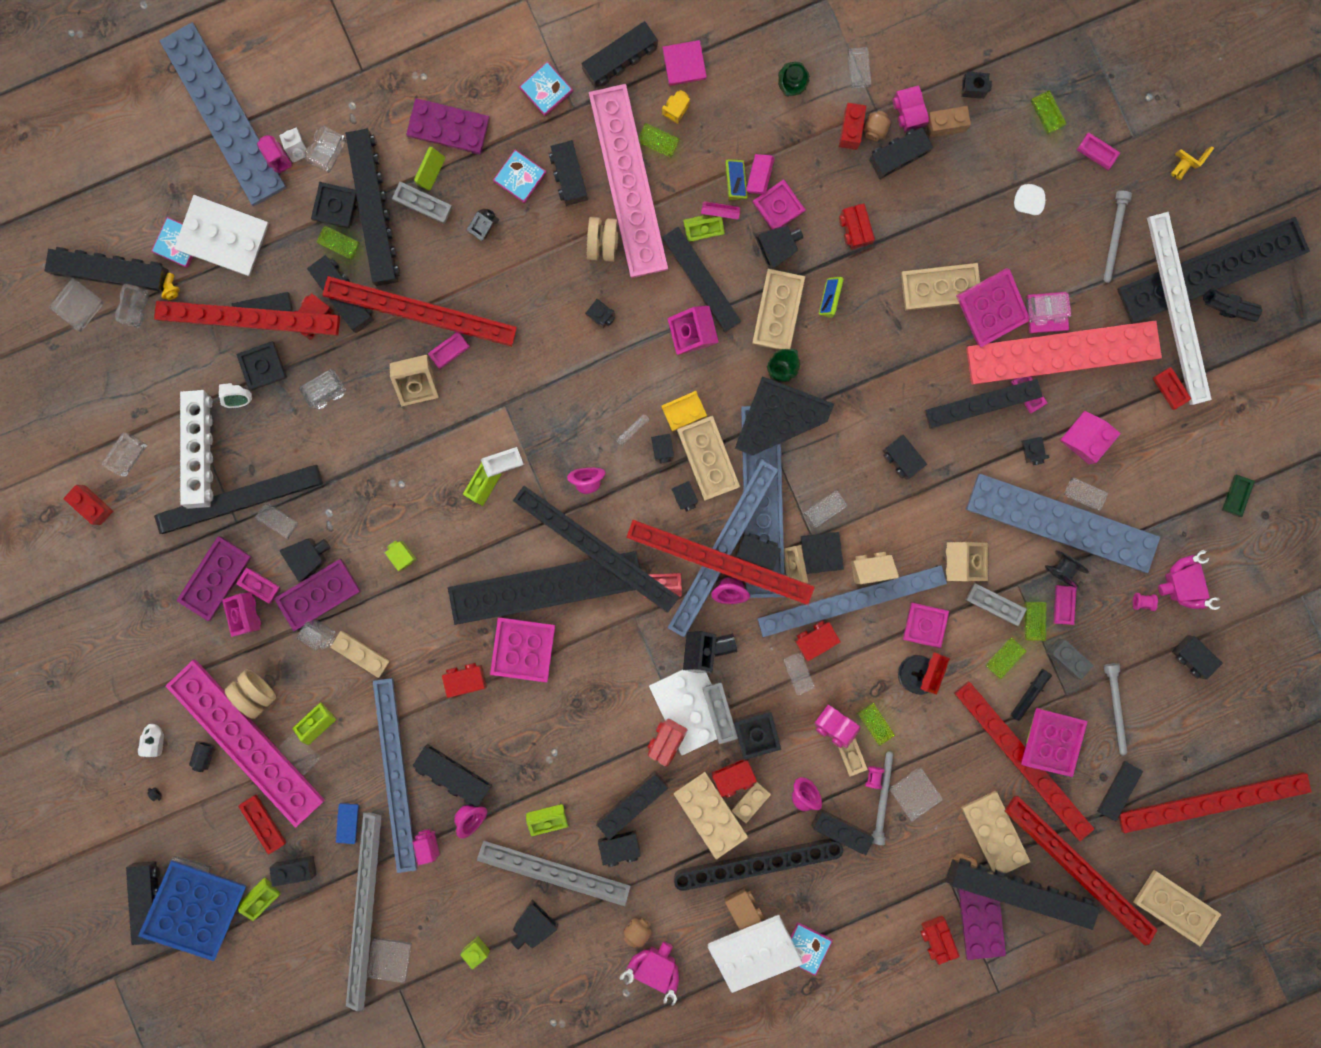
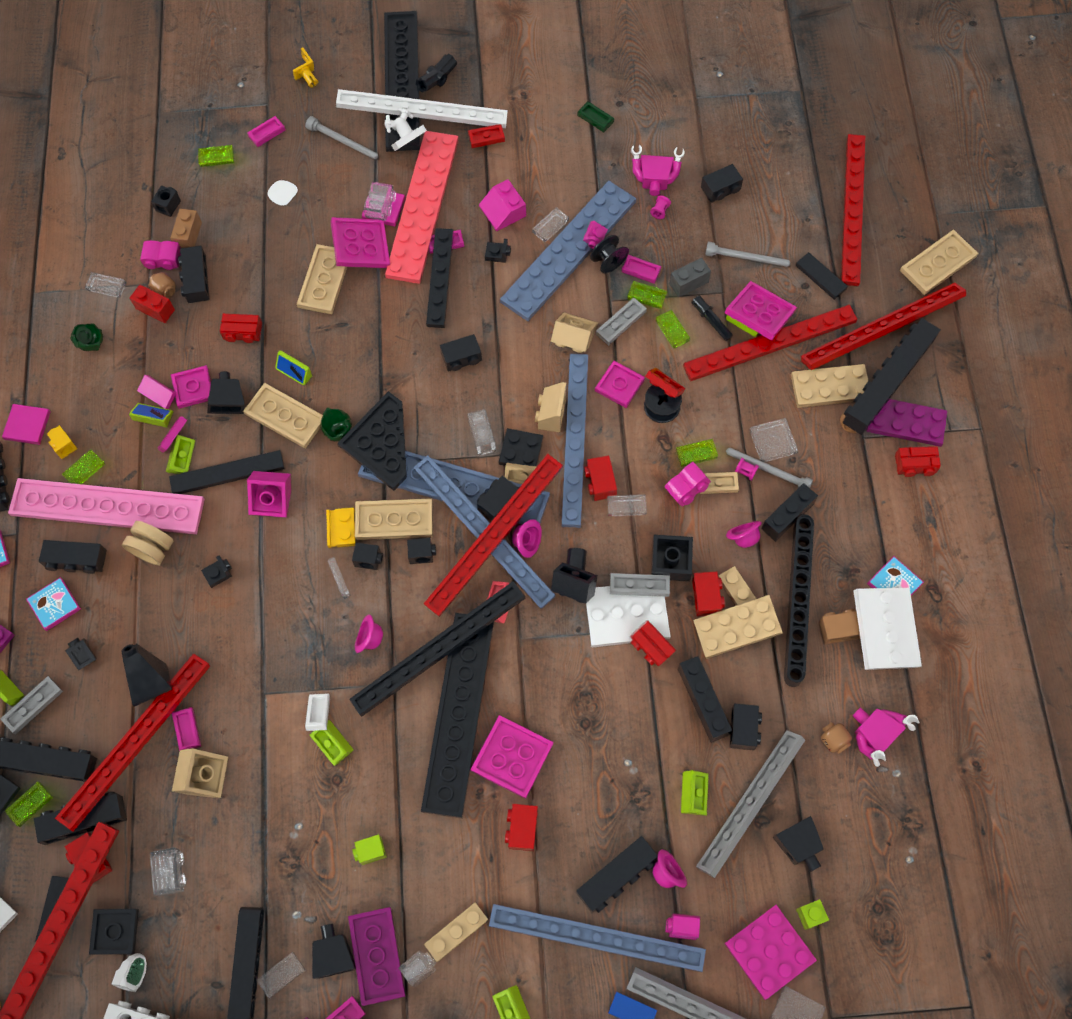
camera: 65 degrees left, 20 degrees down
none -> black slope [121,644,172,707]
none -> white piece [385,108,427,151]
none -> dark pink bracket [583,221,608,249]
none -> dark pink plate [724,905,817,1000]

